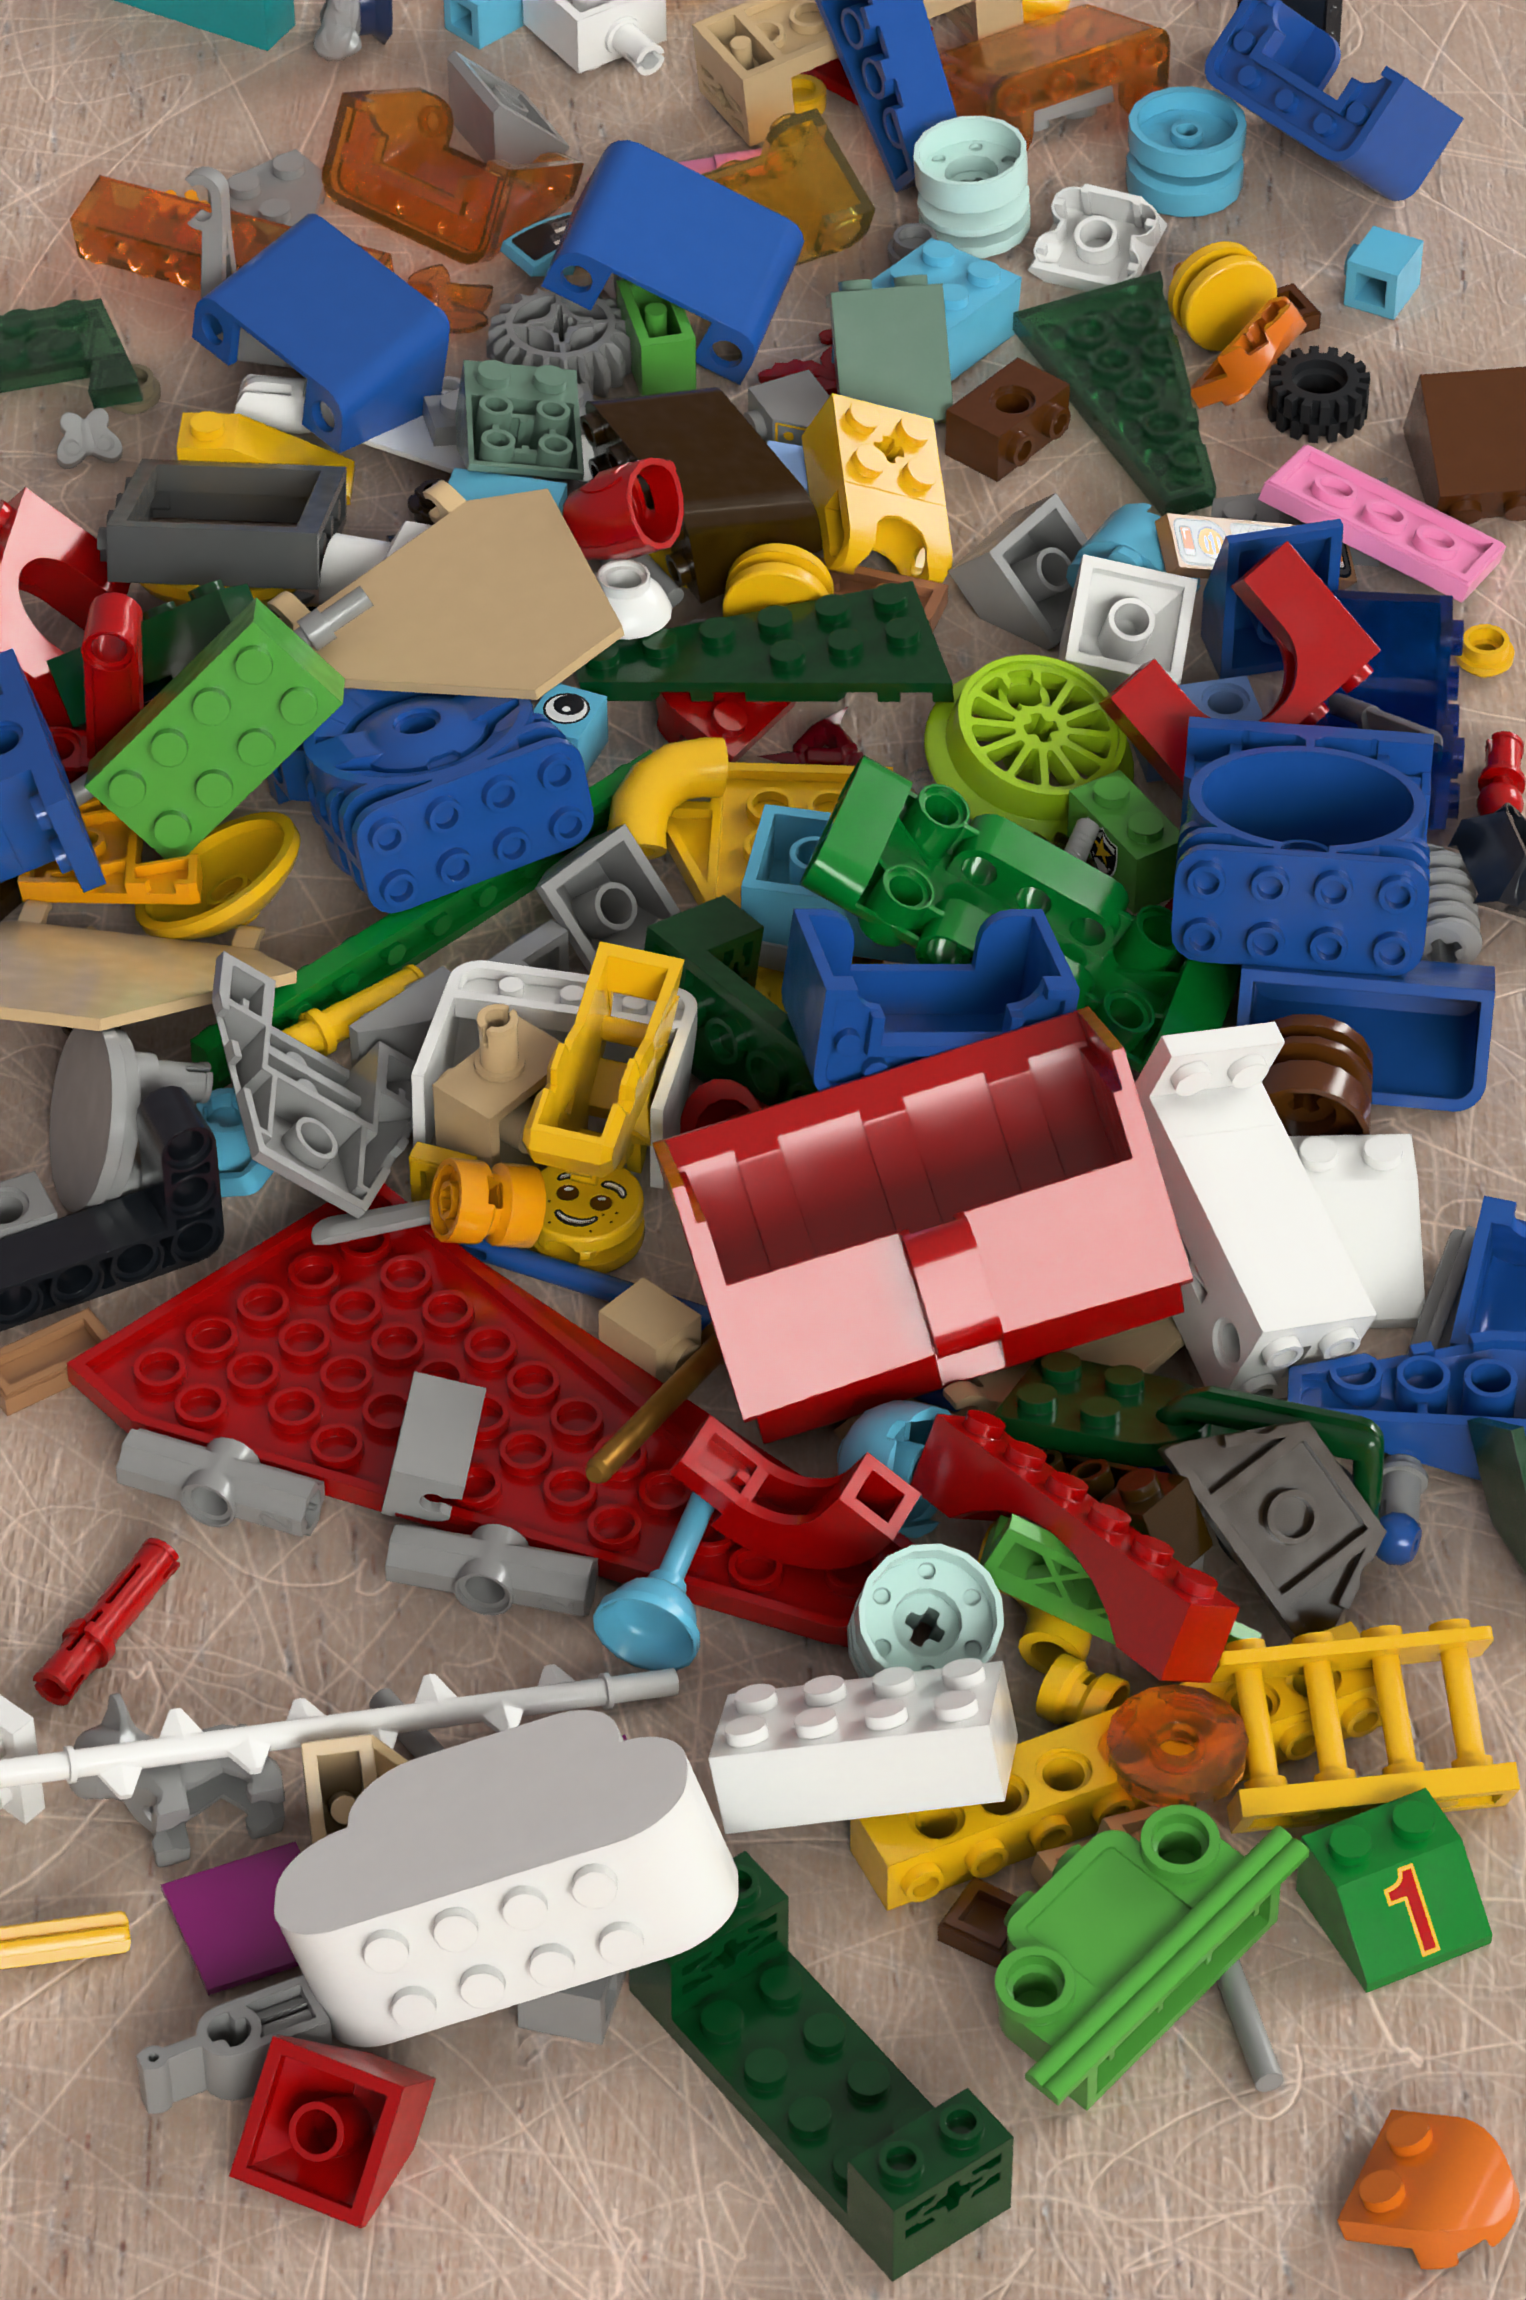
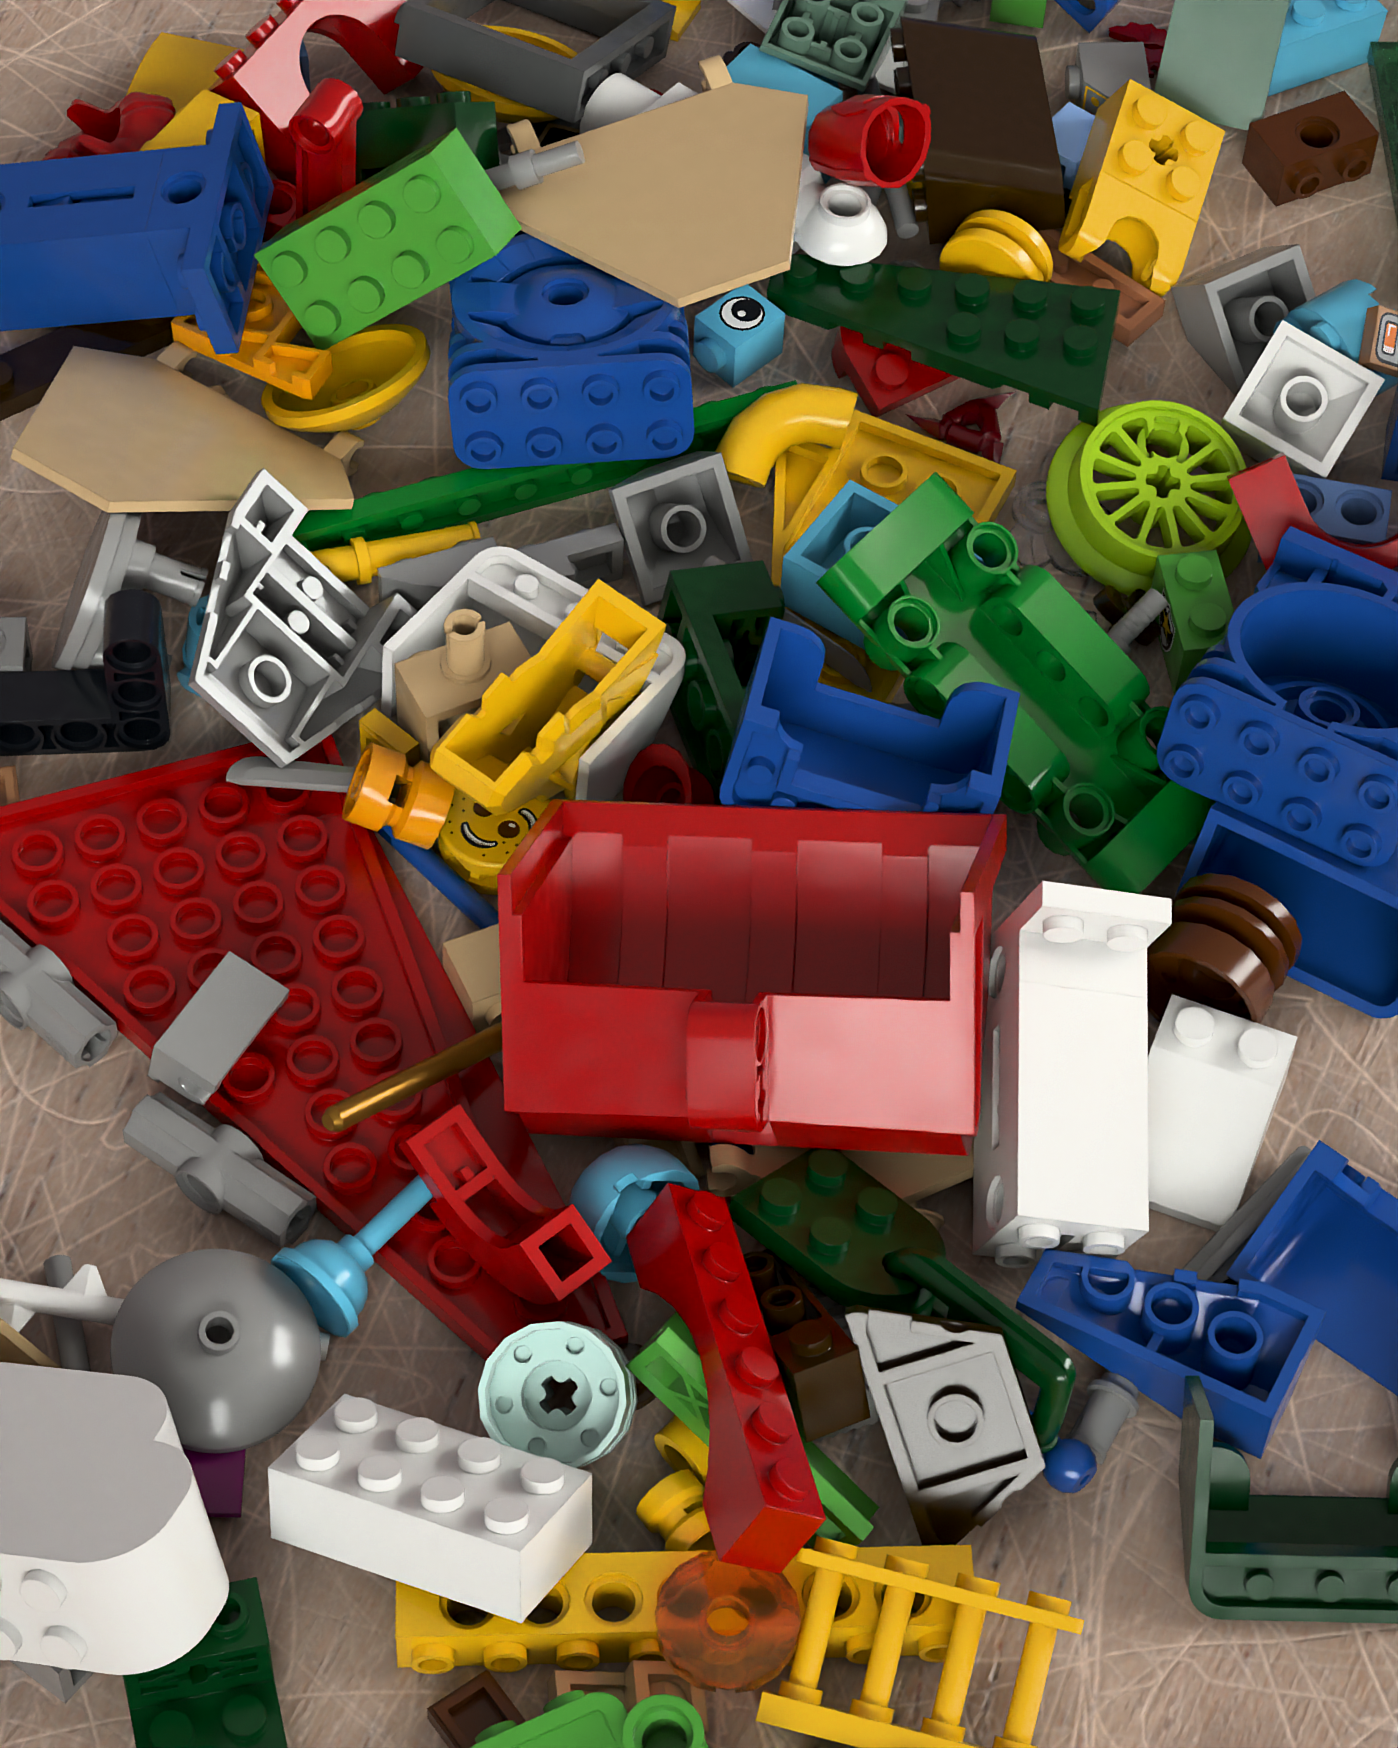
camera: 20 degrees right, 10 degrees up
none -> light grey dish [110,1249,321,1453]

